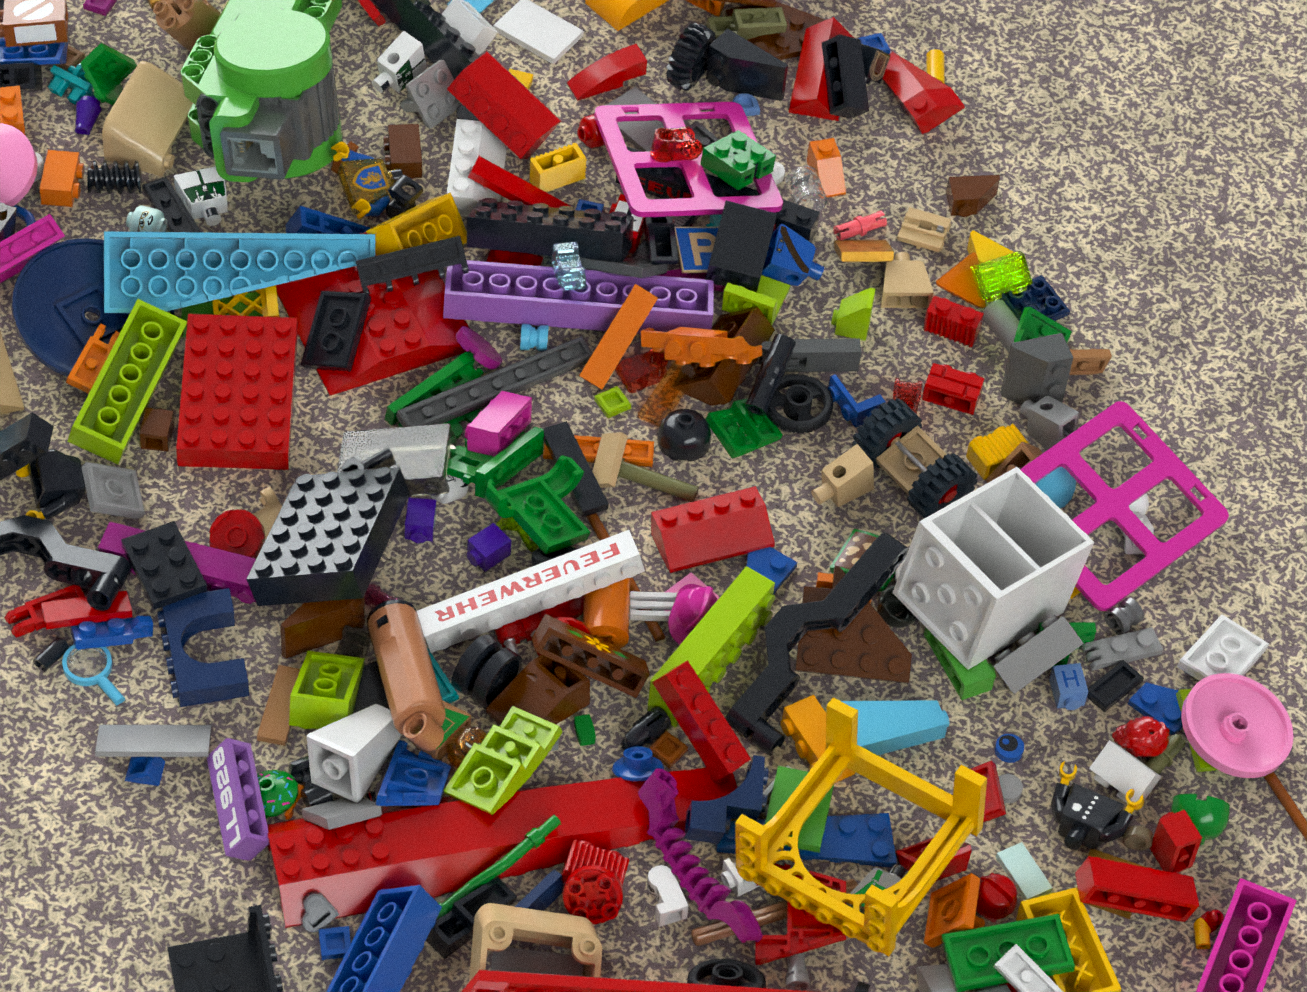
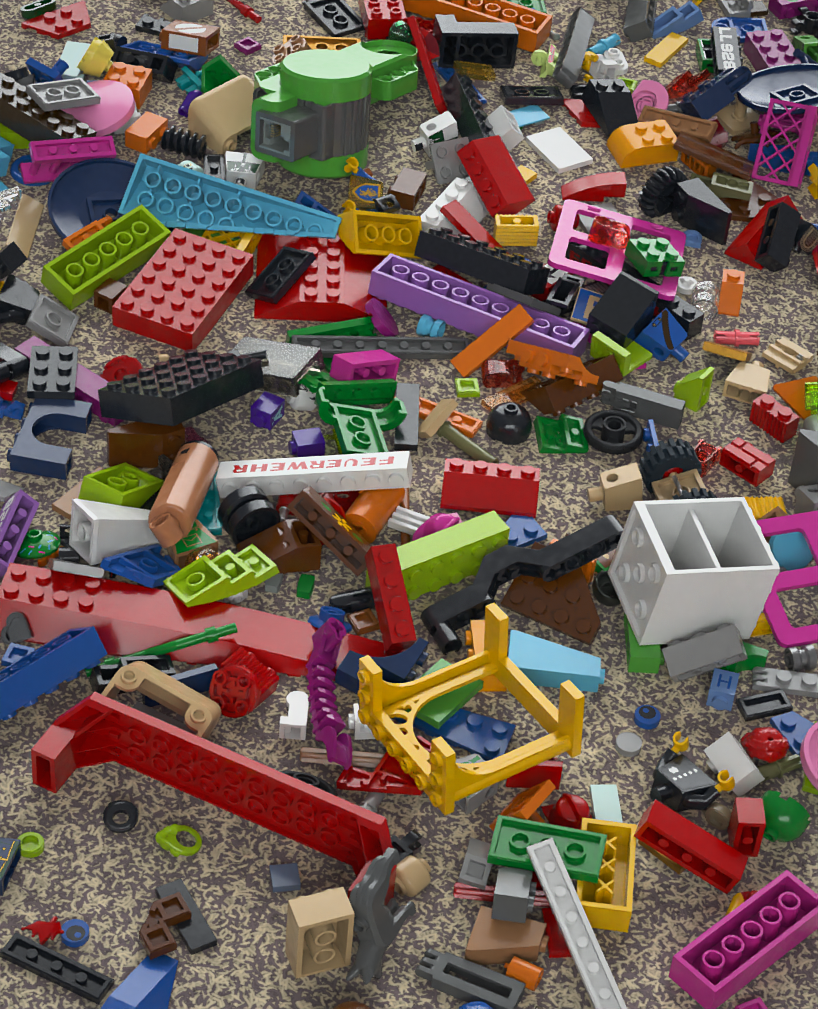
camera: 25 degrees right, 10 degrees down
black hinge [355,236,469,295] -> none
clear light blue leg [551,242,586,291] -> none
black axle [745,334,796,416] -> none
red tile [971,760,1006,822] -> none

